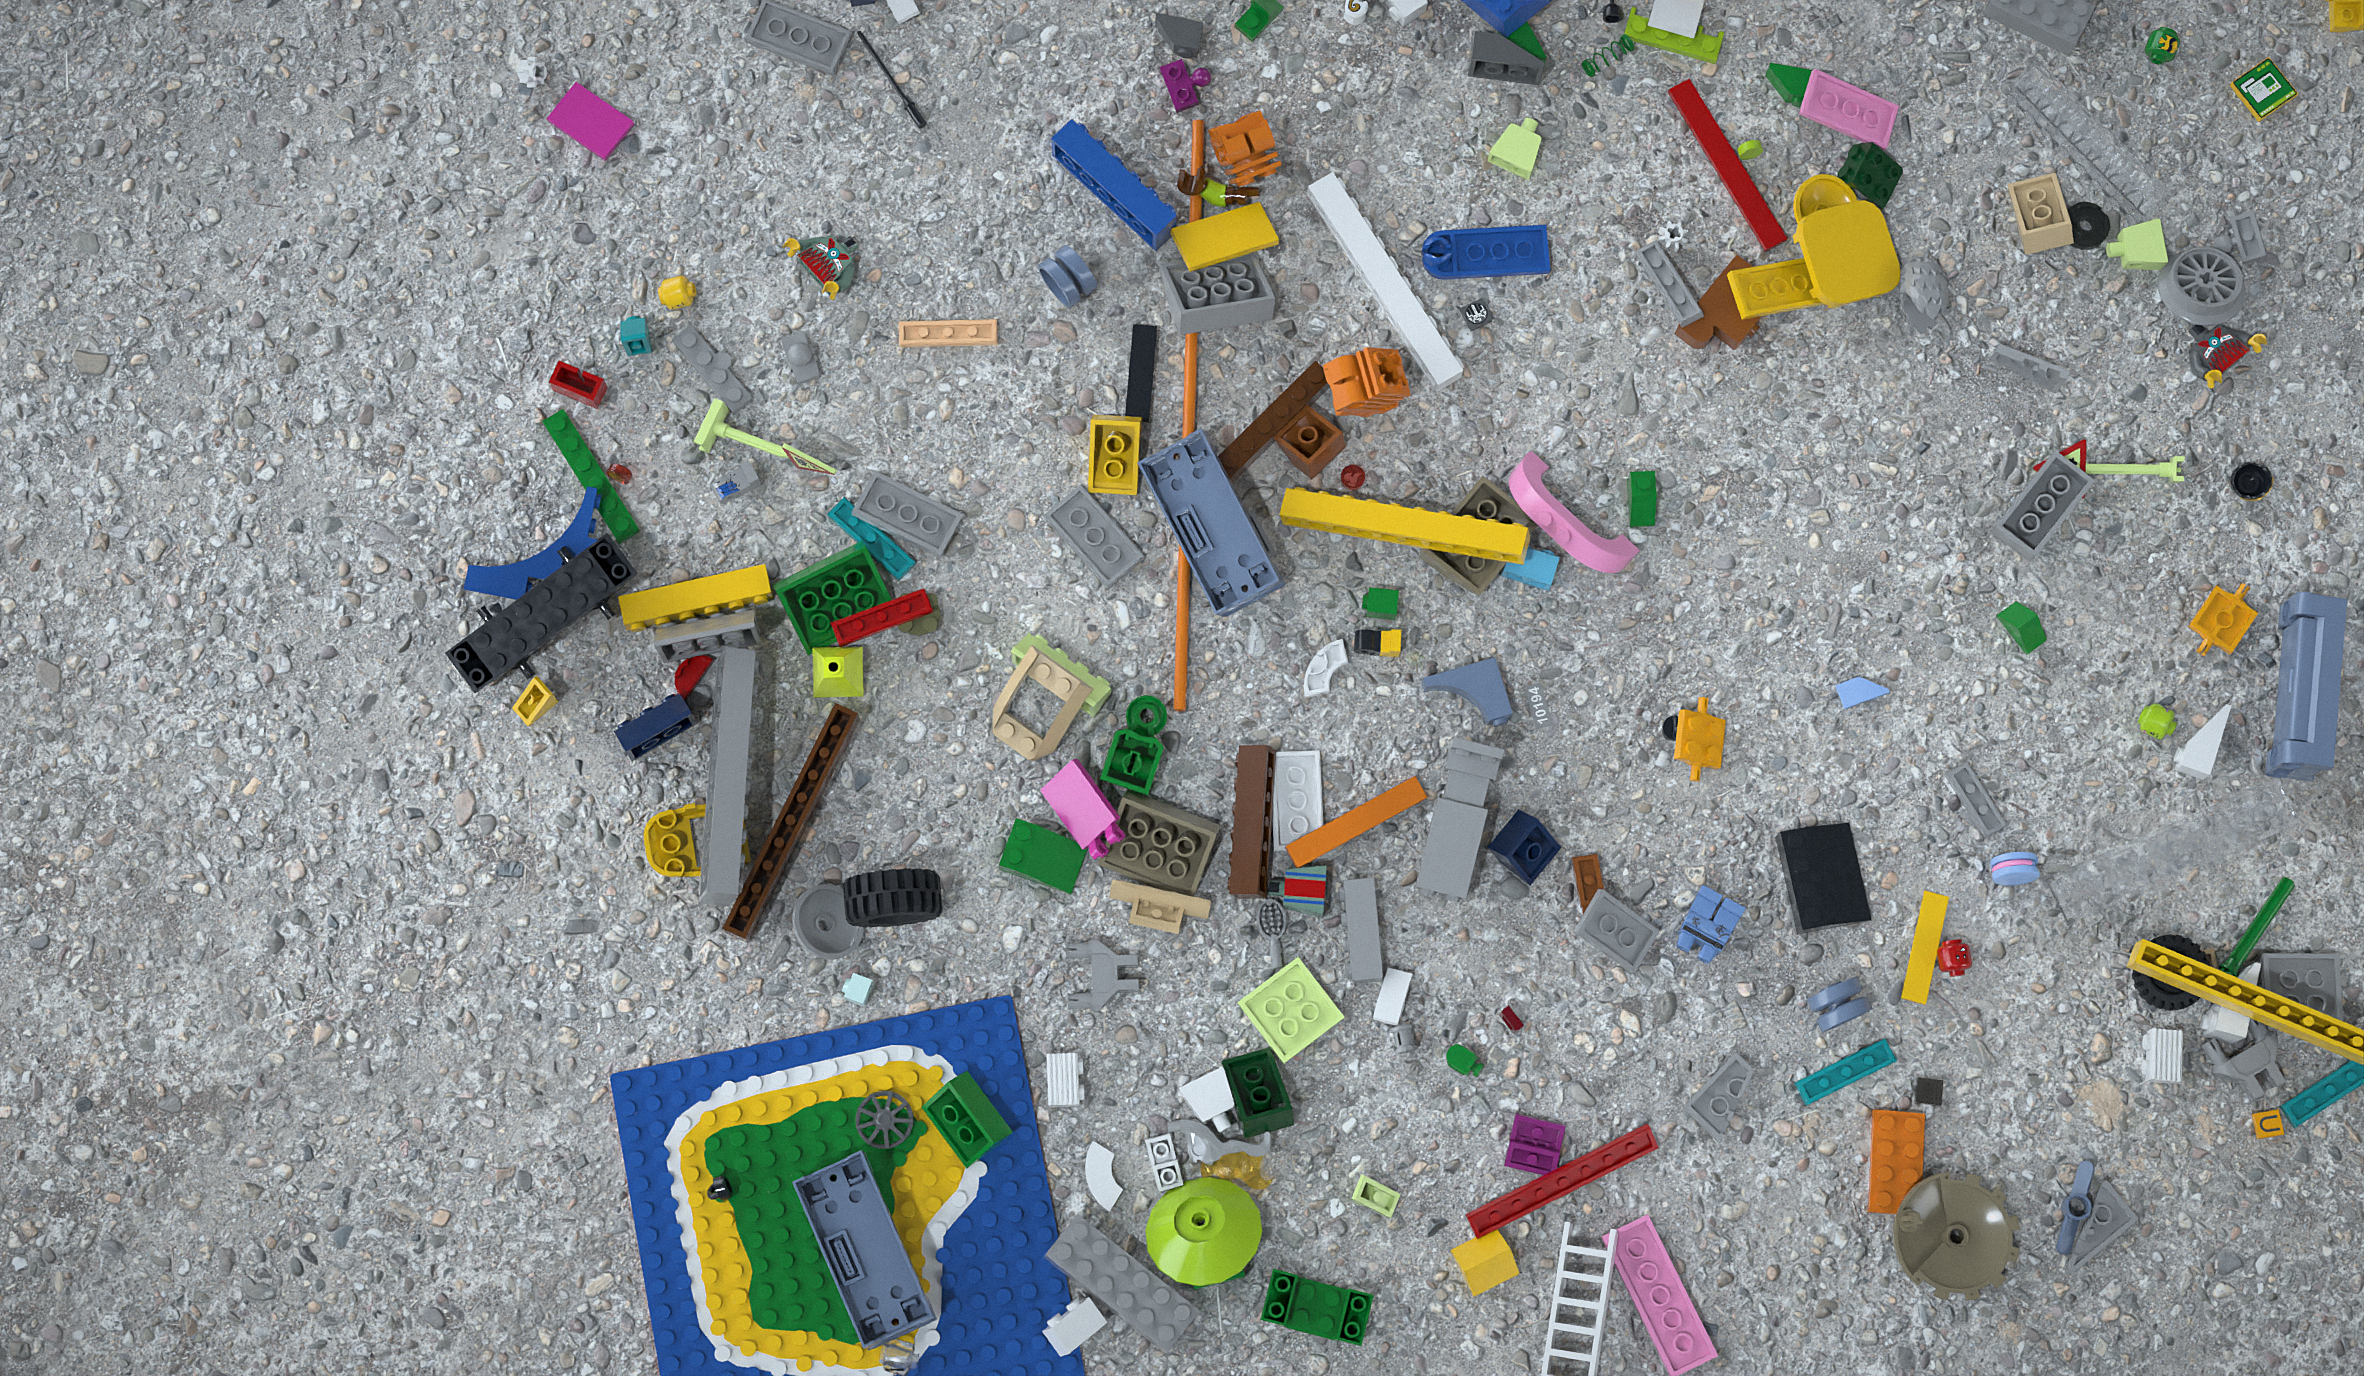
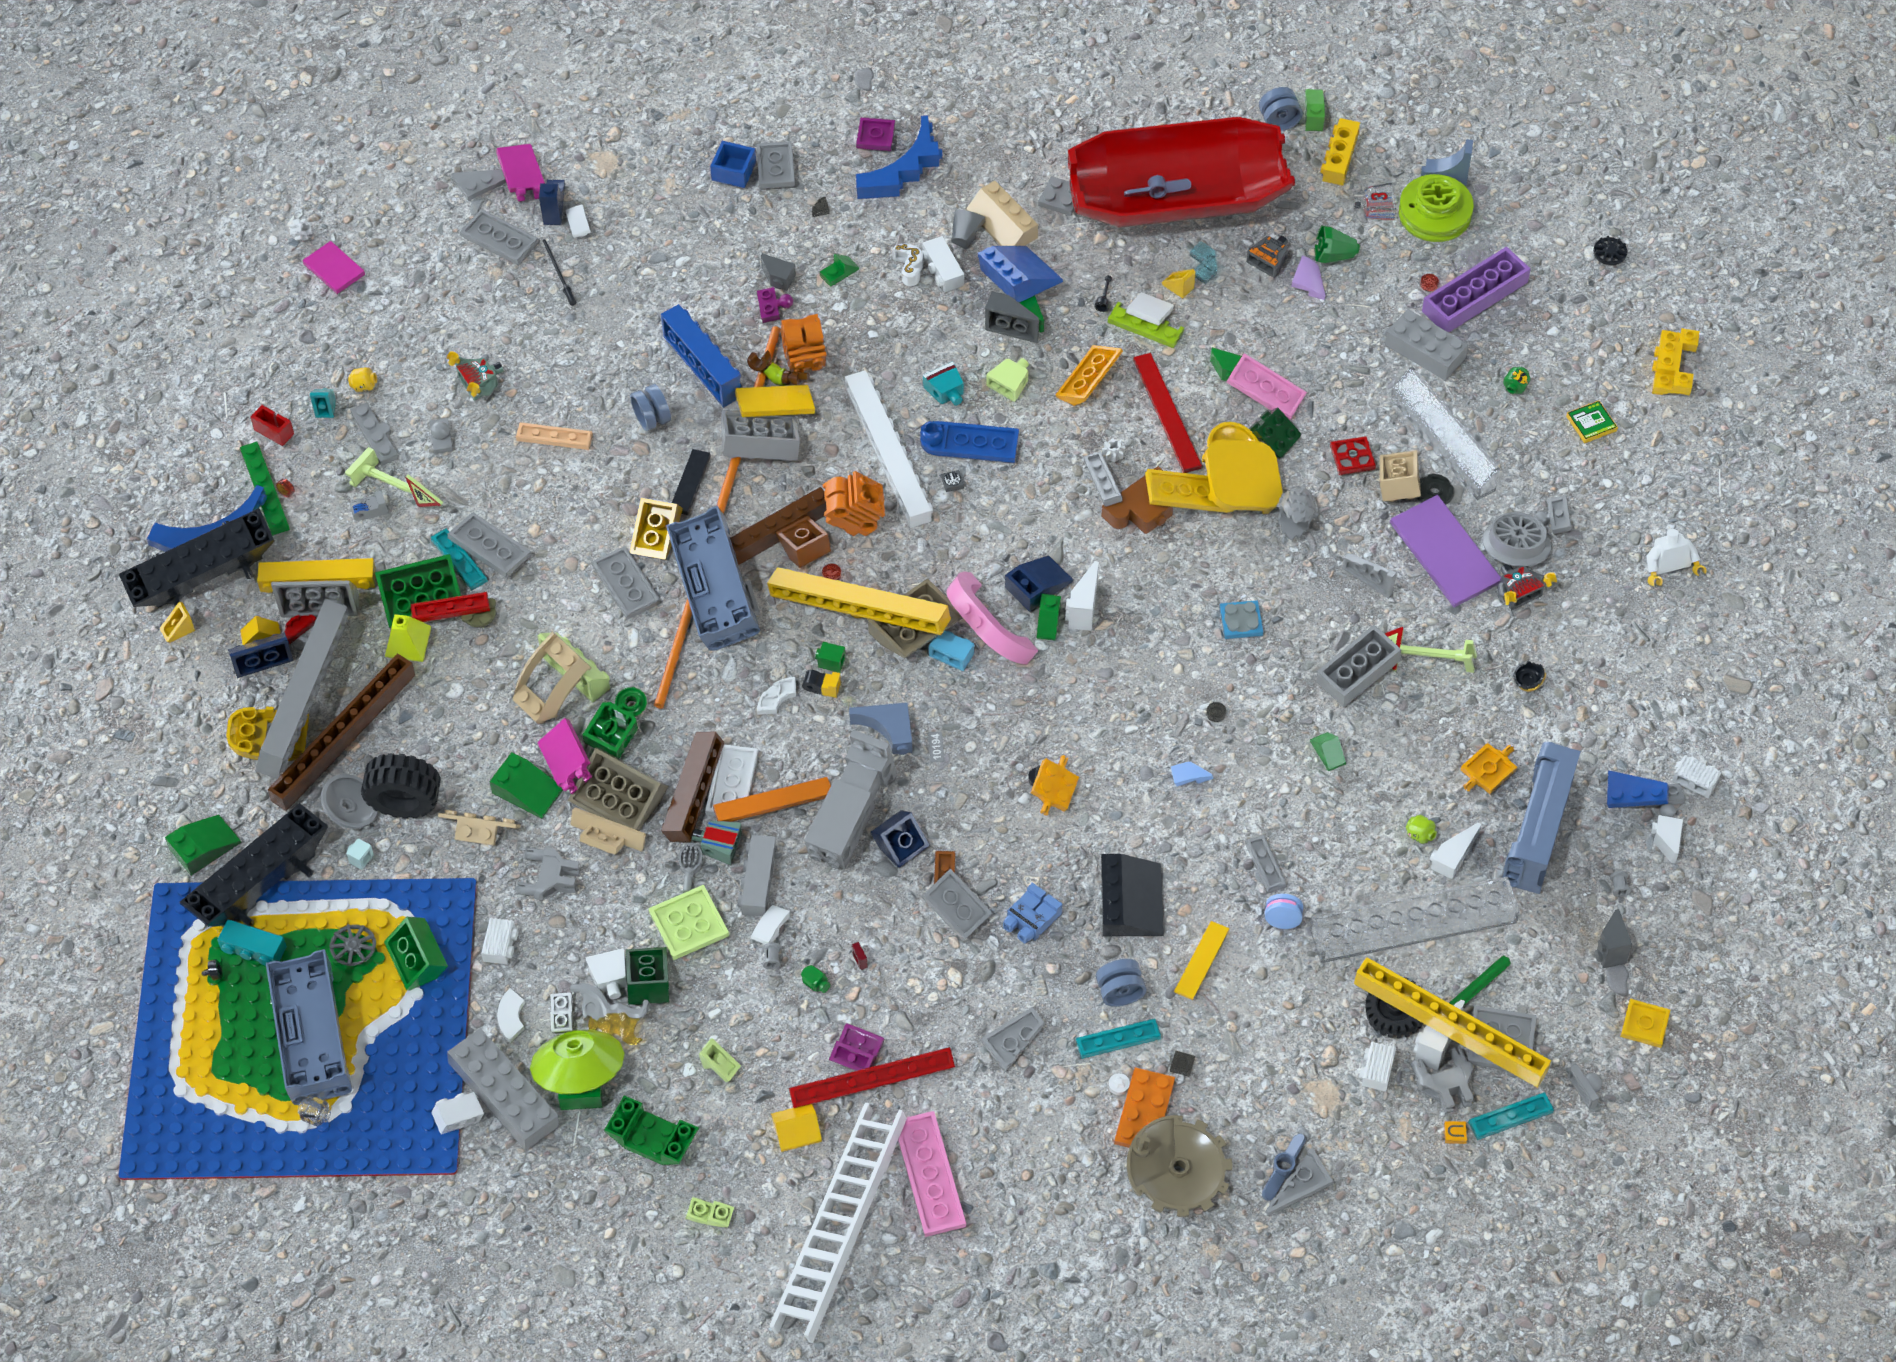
camera: 15 degrees right, 20 degrees down
green piece [1582,34,1634,77] -> none
lime tile [1737,140,1763,160] -> none
red head [1937,939,1972,977] -> none
yellowish green torso [2106,218,2168,270] -> none
none -> green slope [165,814,241,876]
none -> black piece [180,803,328,928]
none -> teal brick [217,919,287,966]
none -> yellow slope [240,616,280,645]
none -> tan bracket [438,810,521,845]
none -> teal torso [923,361,964,406]
none -> dark blue slope [1005,555,1073,612]
none -> light orange slope [1055,345,1123,406]
none -> white slope [1065,561,1099,631]
none -> white tile [1109,1073,1130,1096]
none -> clear smoke tile [1206,702,1226,722]
none -> piece [1219,600,1263,639]
none -> red piece [1330,436,1376,475]
none -> medium lavender tile [1390,495,1501,607]

